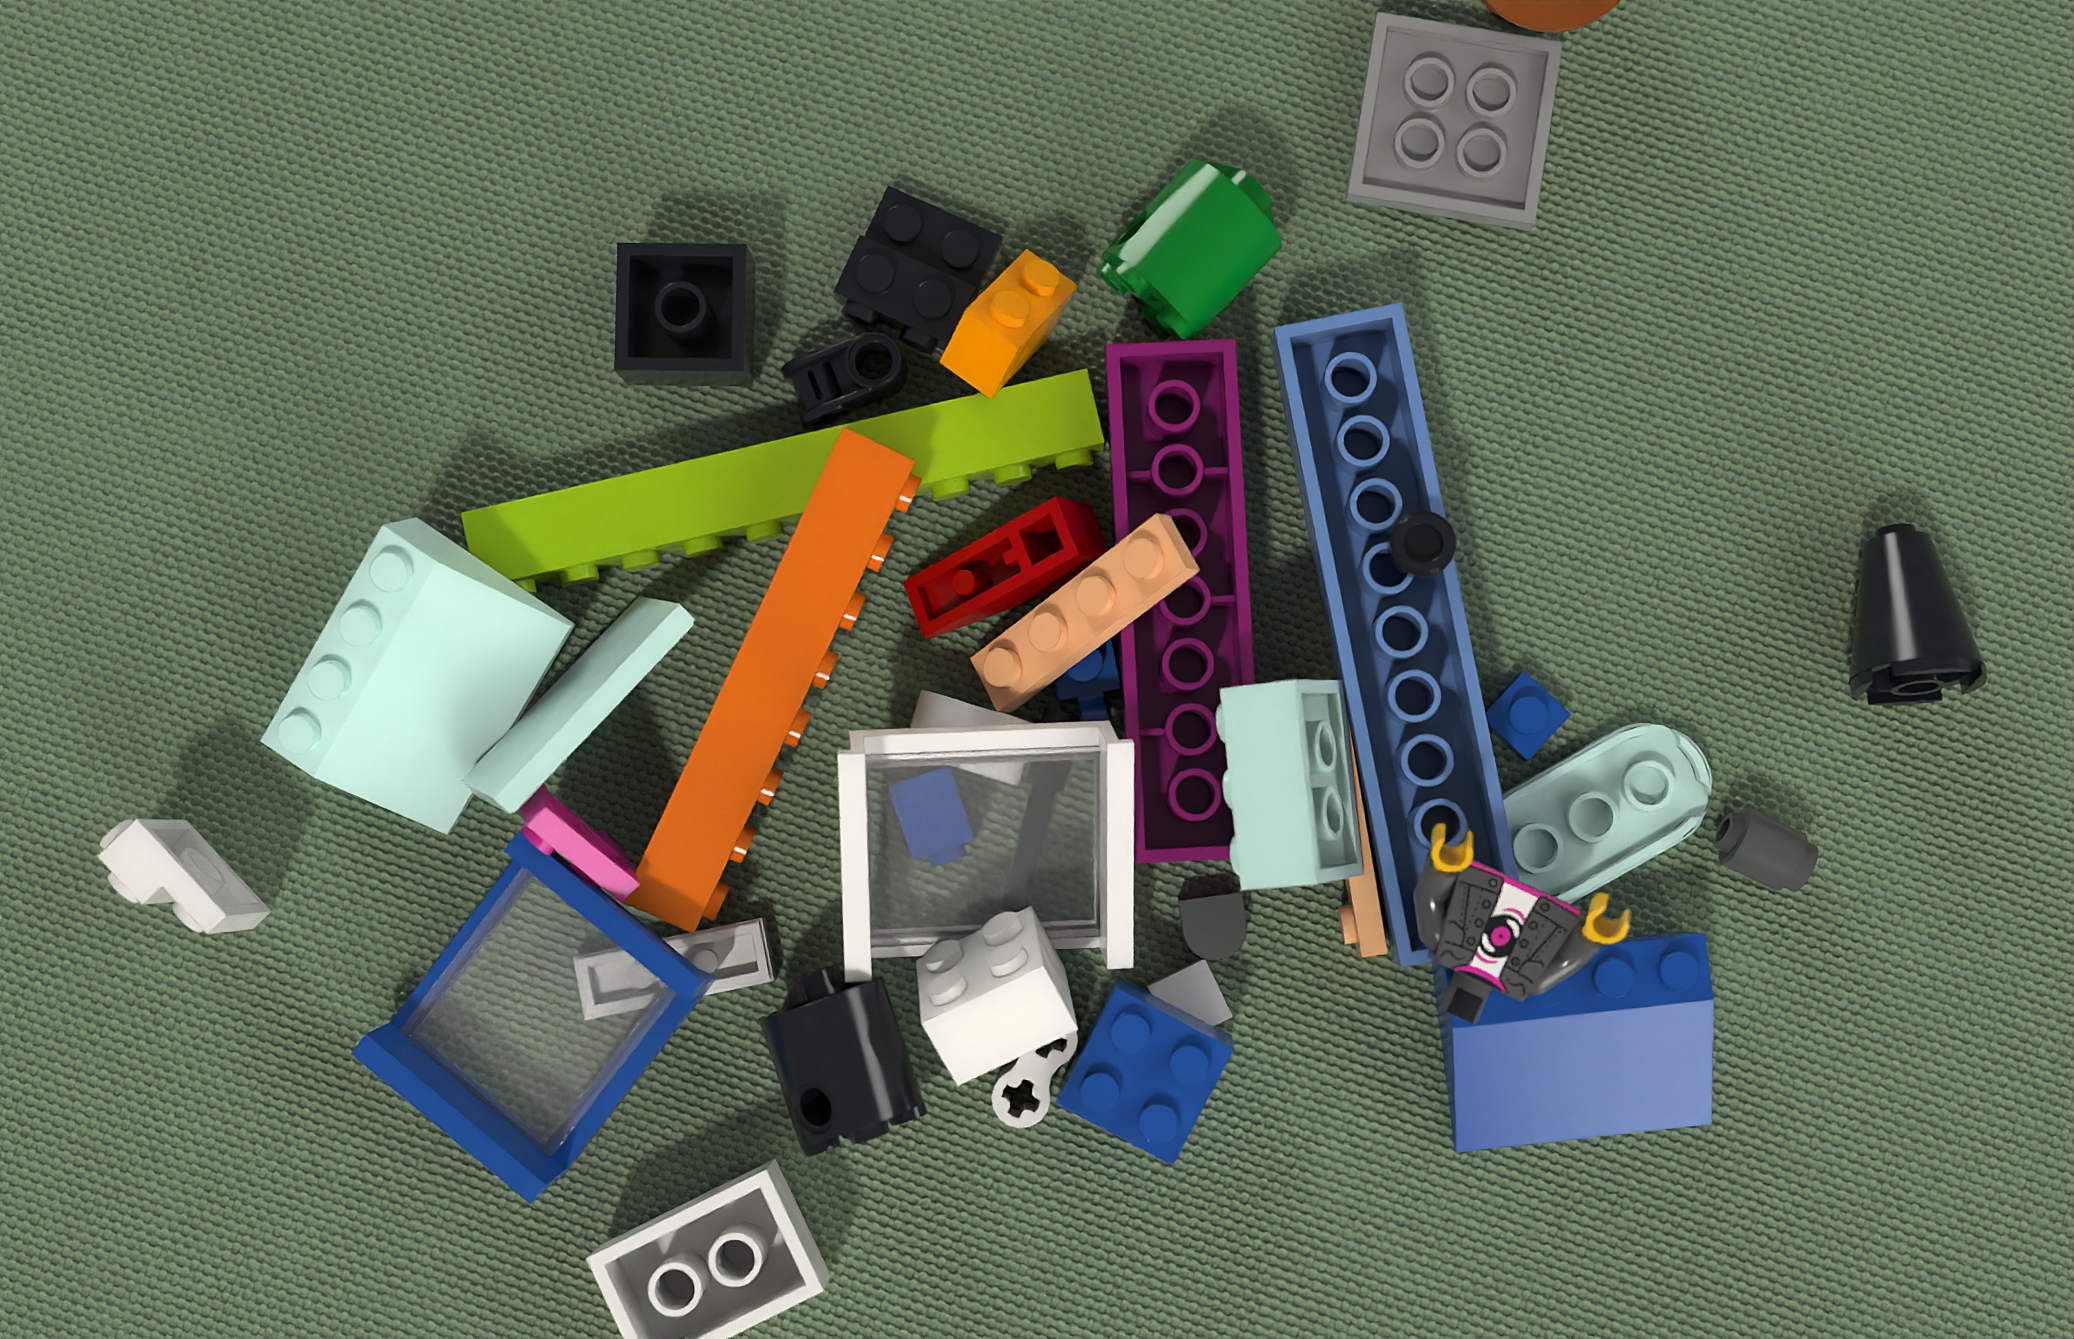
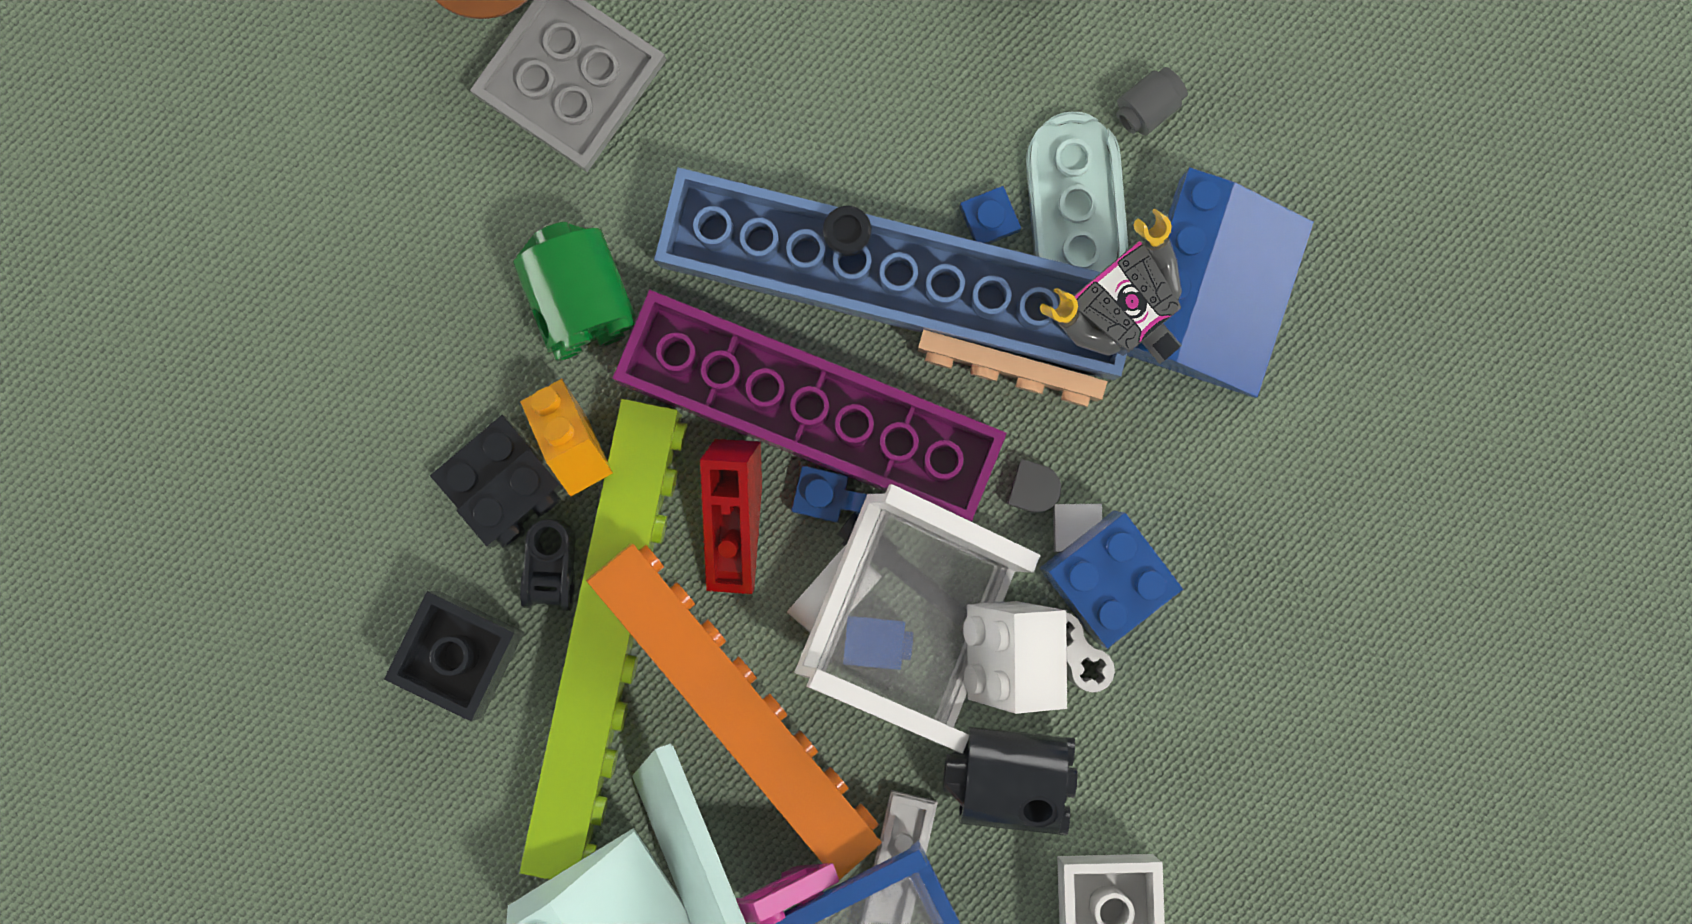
camera: 65 degrees left, 0 degrees up
light nougat plate [970,513,1200,713] -> none
light aqua slope [1216,680,1364,890] -> none

